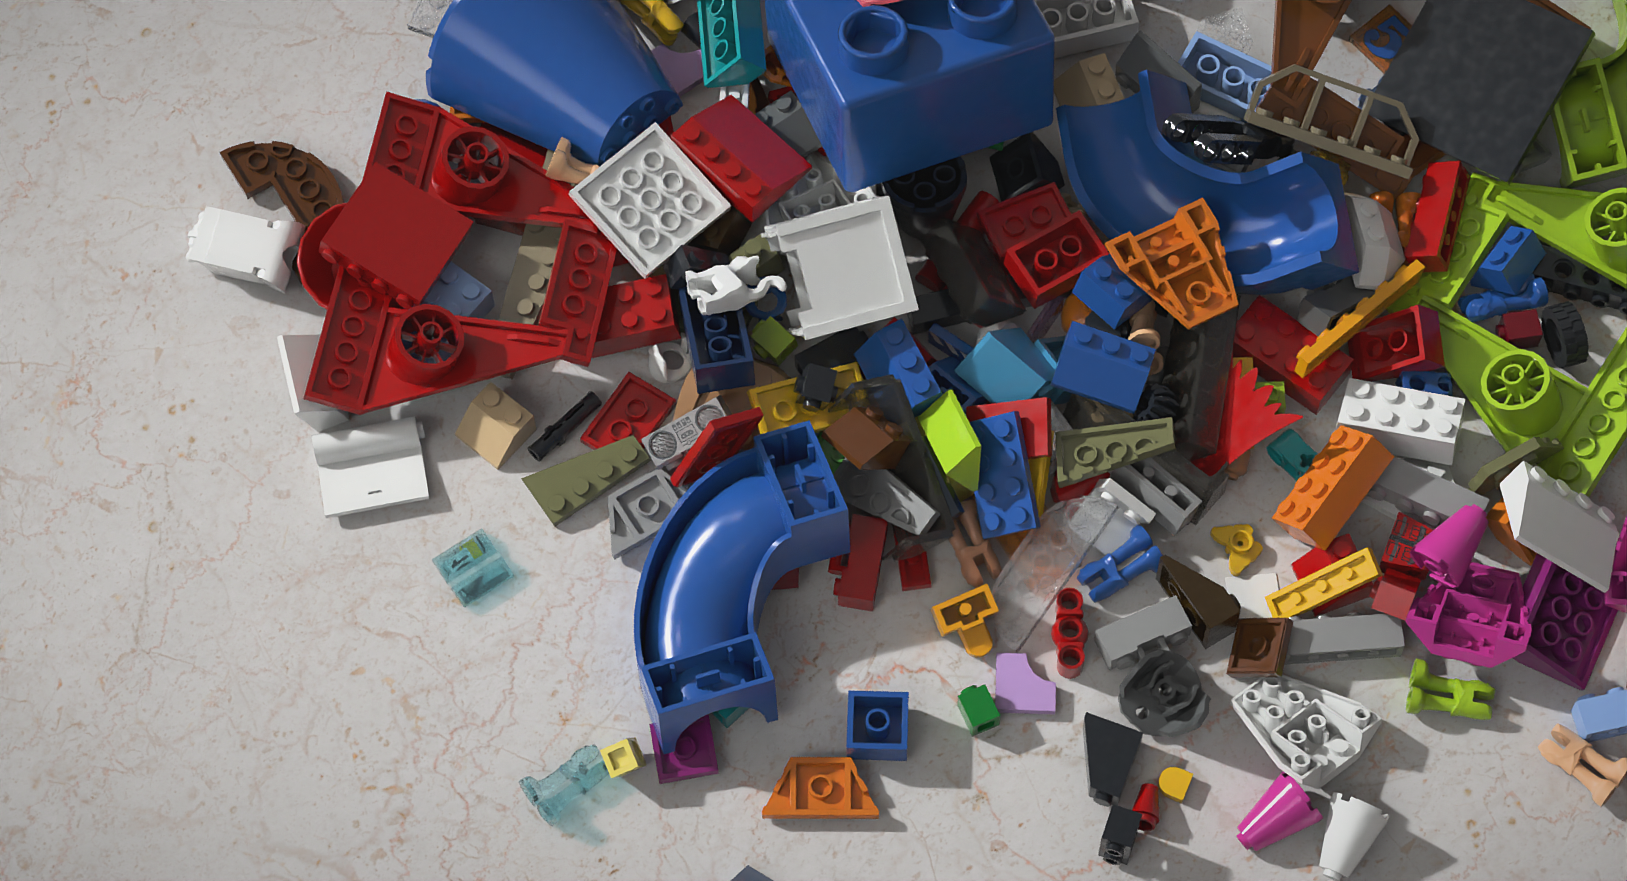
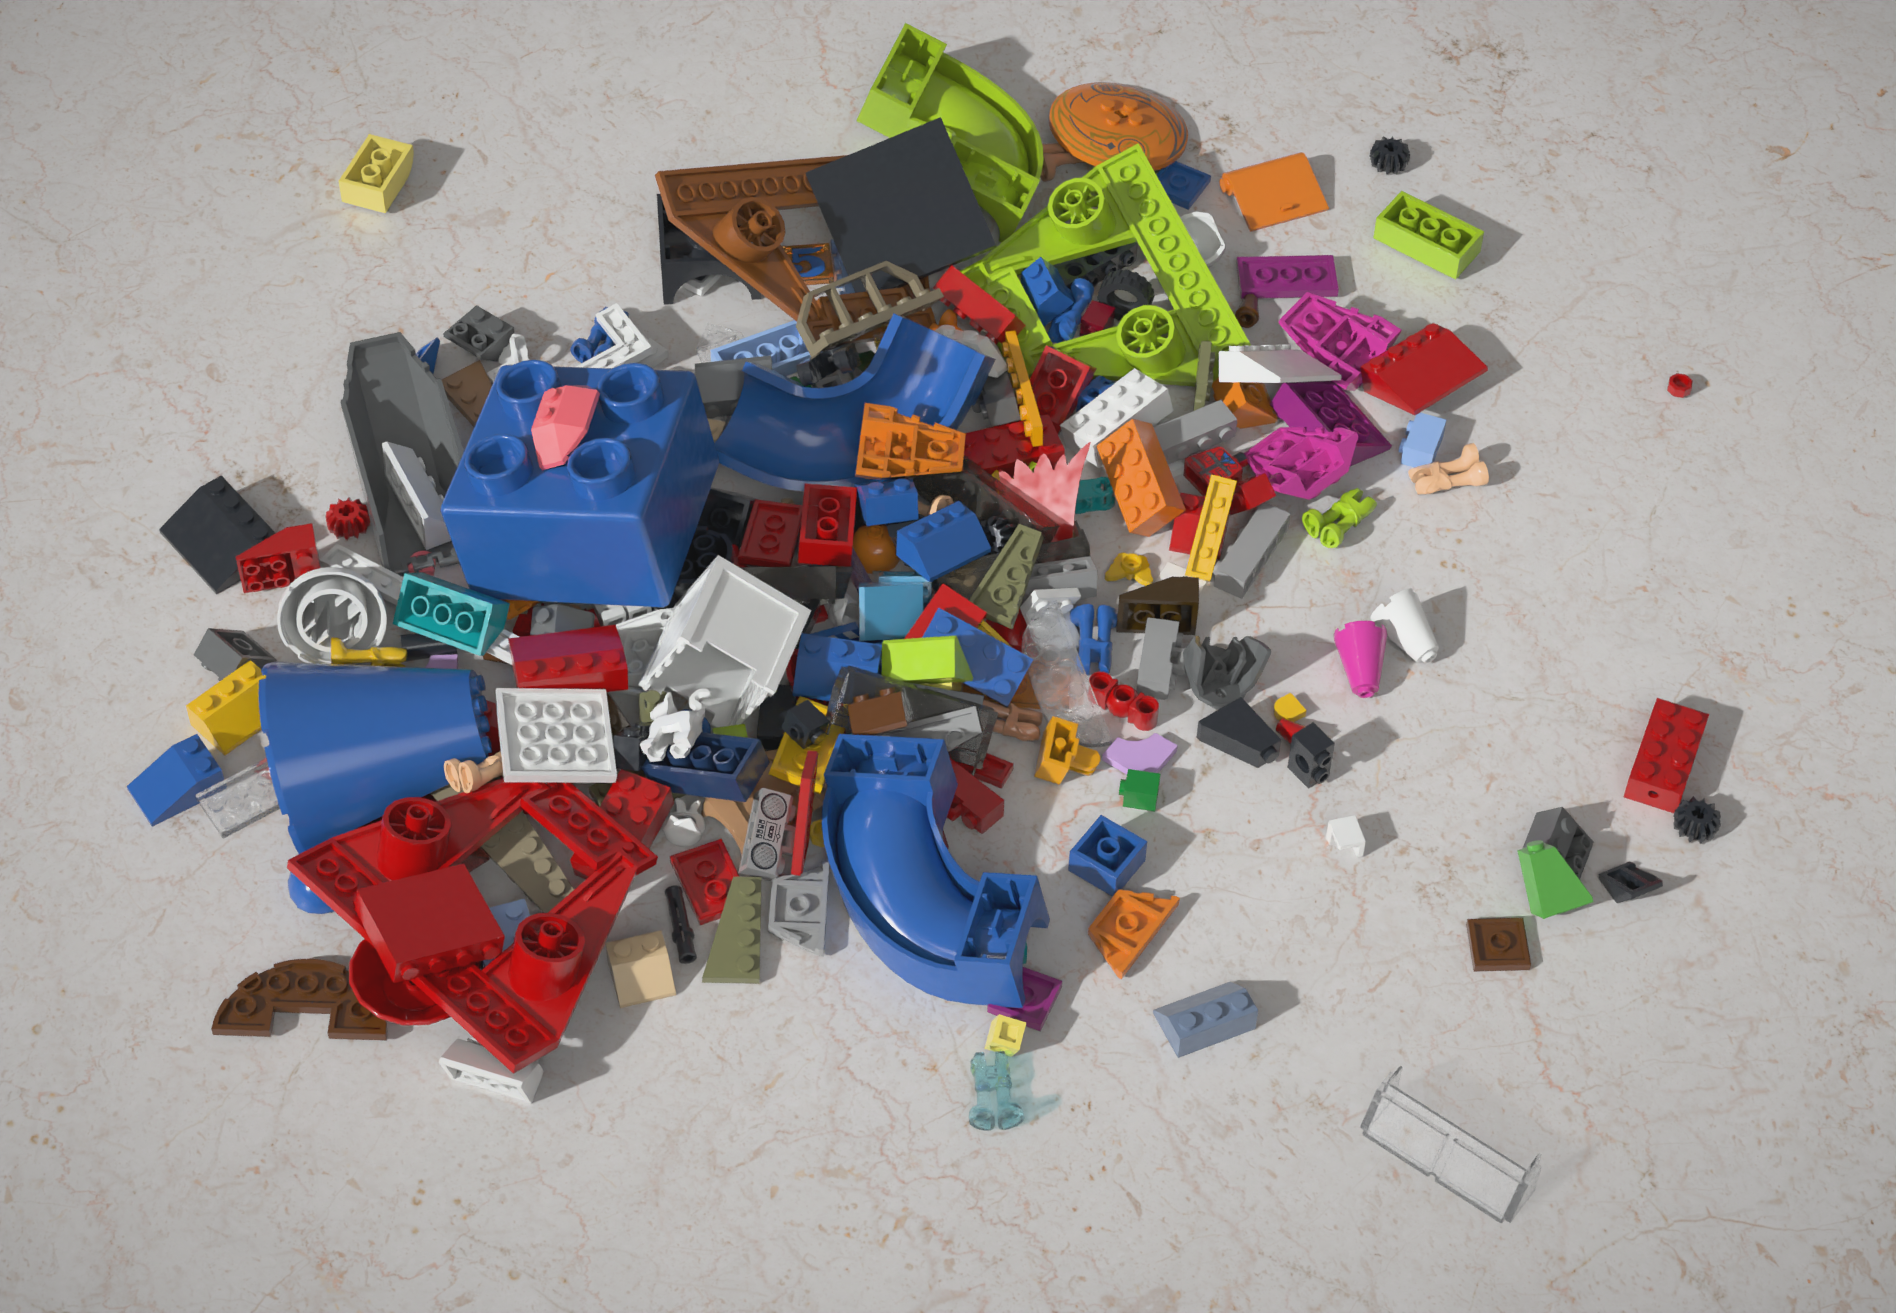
camera: 60 degrees left, 15 degrees down
white piece [186,206,306,293] -> none
white door [312,416,430,518] -> none
clear light blue slope [432,528,514,608] -> none
reddish brown tile [1226,617,1294,678] -> none
white wedge [1230,674,1382,789] -> none
dark pink cone [1409,504,1489,589] -> none

